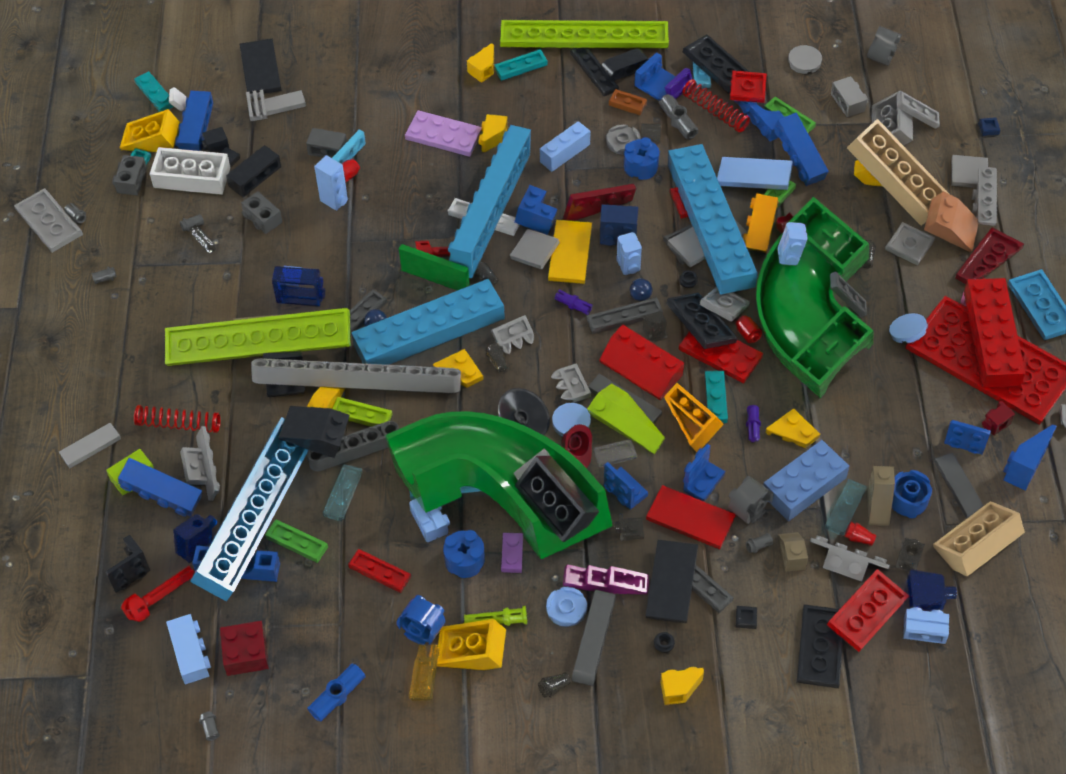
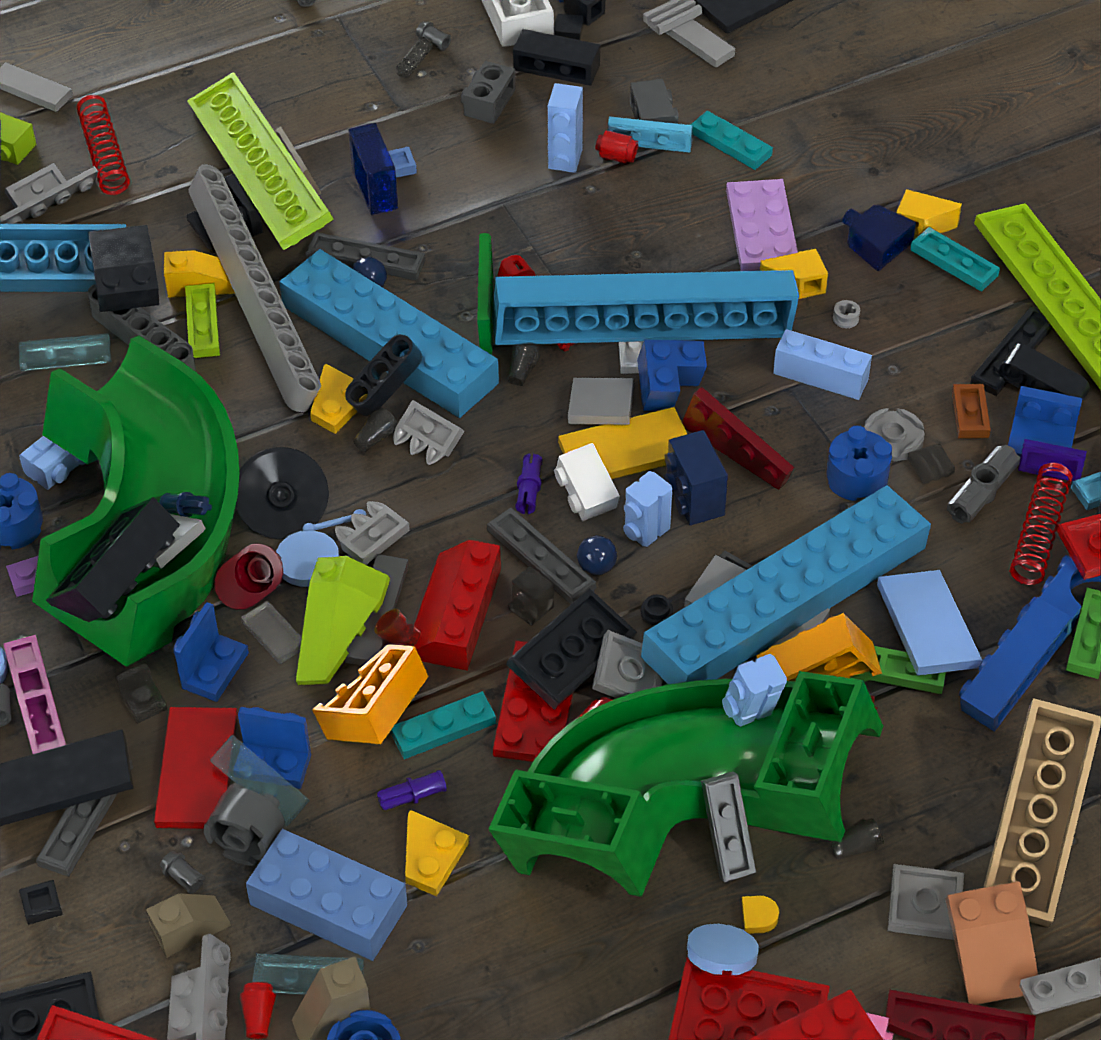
camera: 65 degrees right, 5 degrees down
none -> dark blue axle [159,492,212,517]
none -> clear light blue tile [209,735,310,827]
none -> light blue hinge [302,509,366,531]
none -> black beam [345,334,422,416]
none -> clear red wheel [374,608,420,646]
none -> white brick [554,443,620,522]
none -> teal plate [690,110,773,170]
none -> yellow tile [741,896,779,934]
none -> light grey bush [833,300,861,329]
none -> clear blue torso [842,205,916,271]

